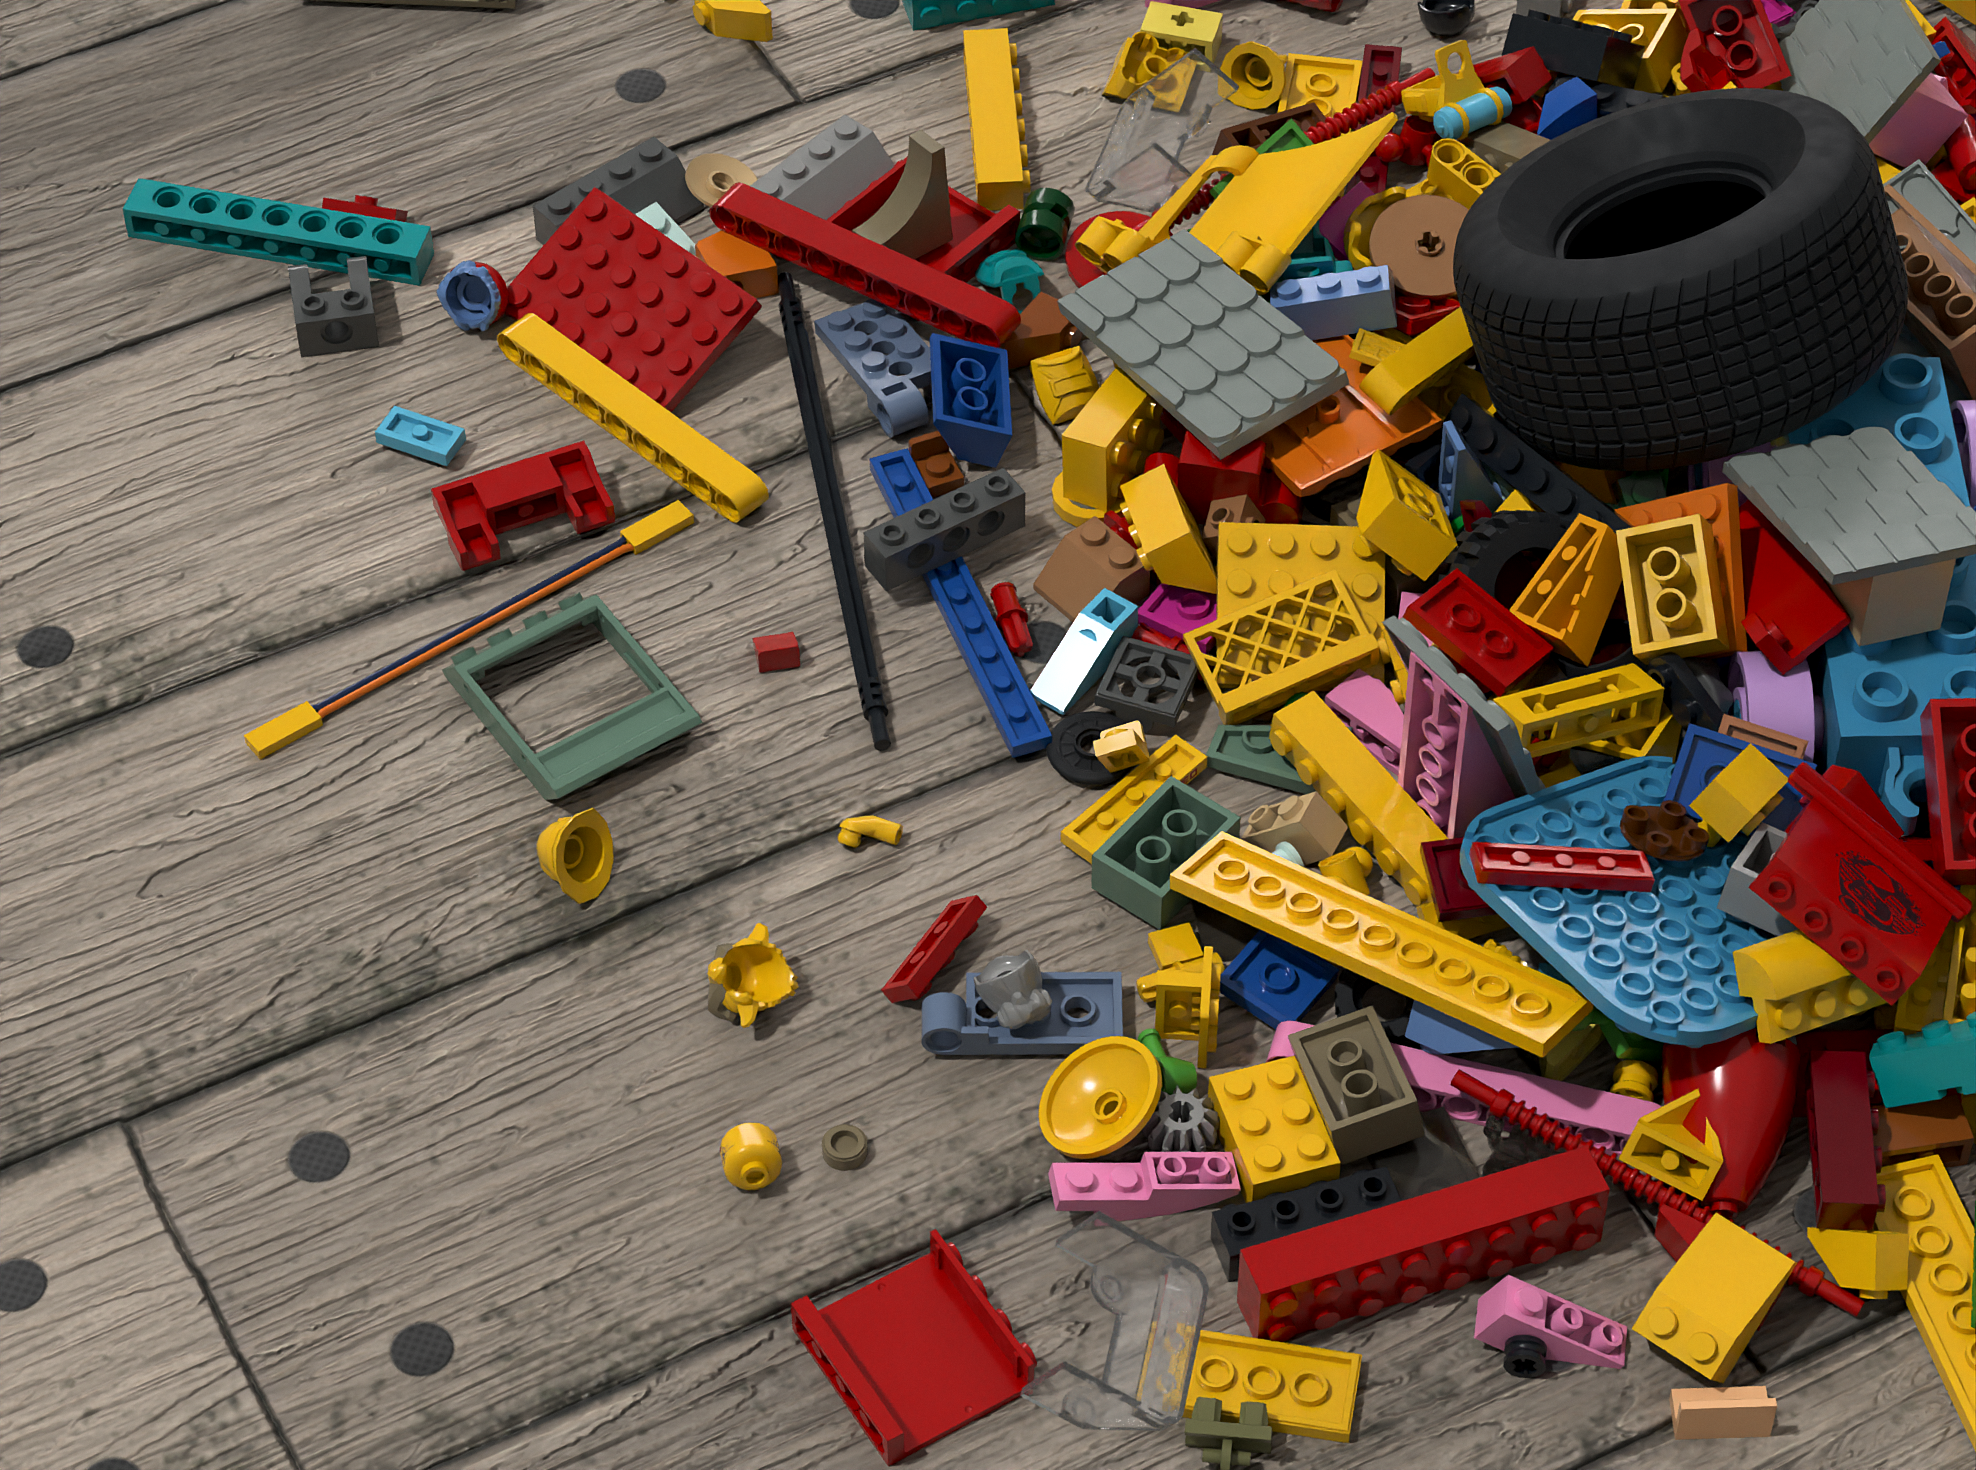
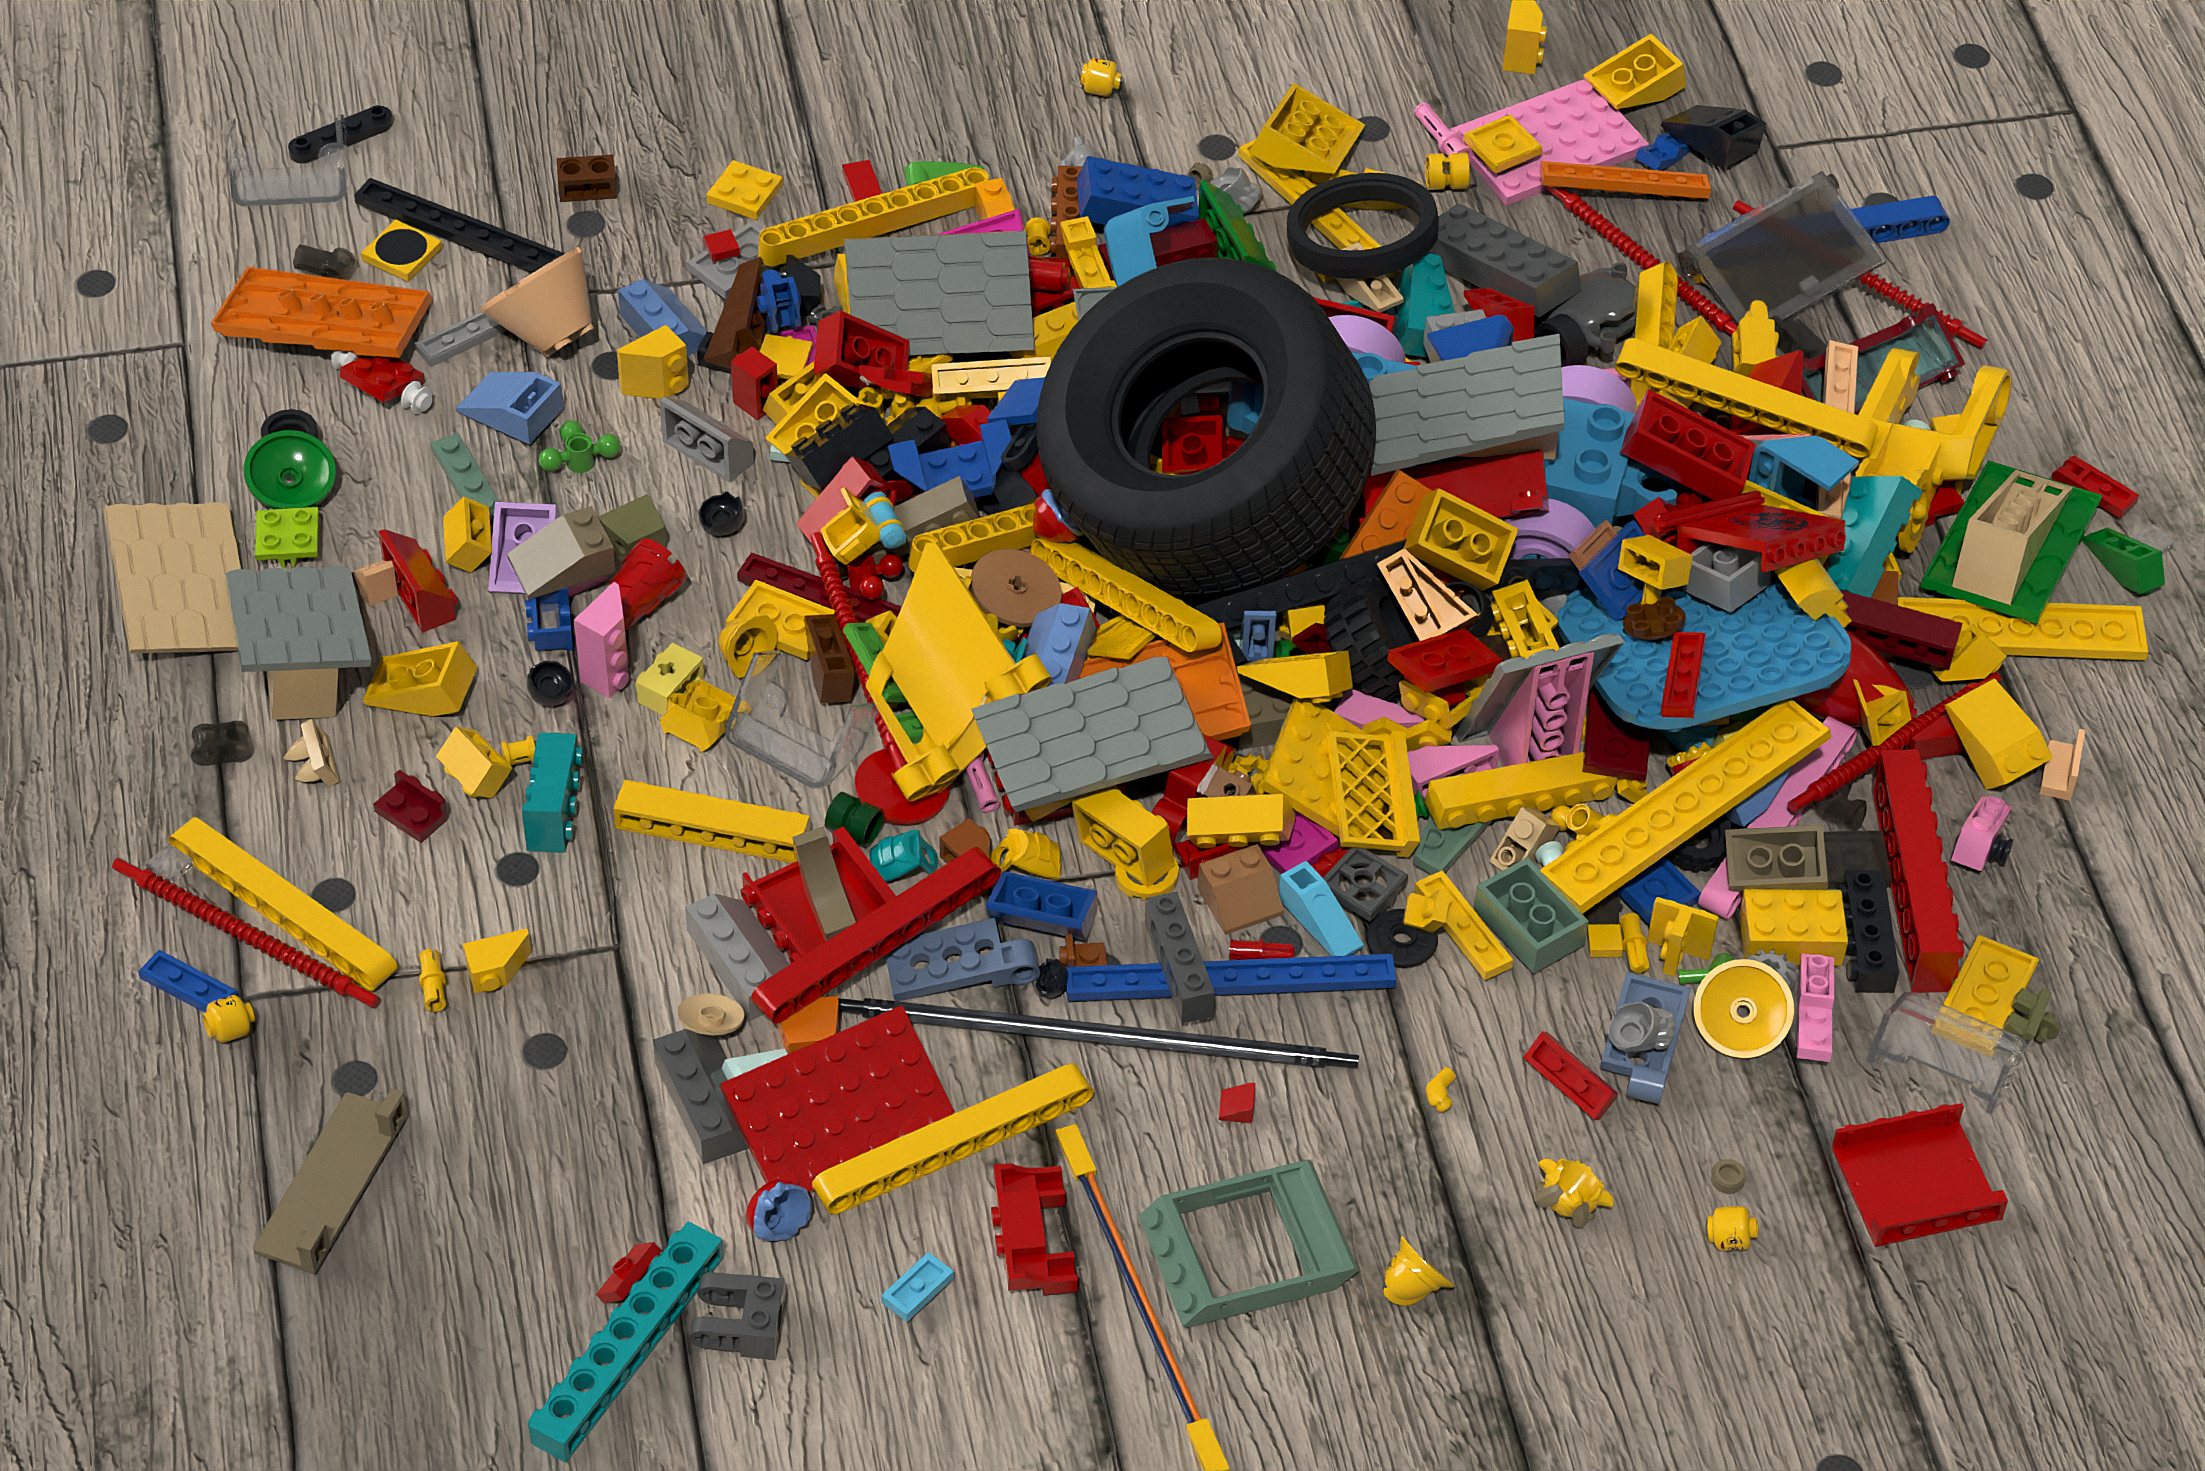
camera: 75 degrees left, 0 degrees up
none -> black plate [1035,958,1068,998]

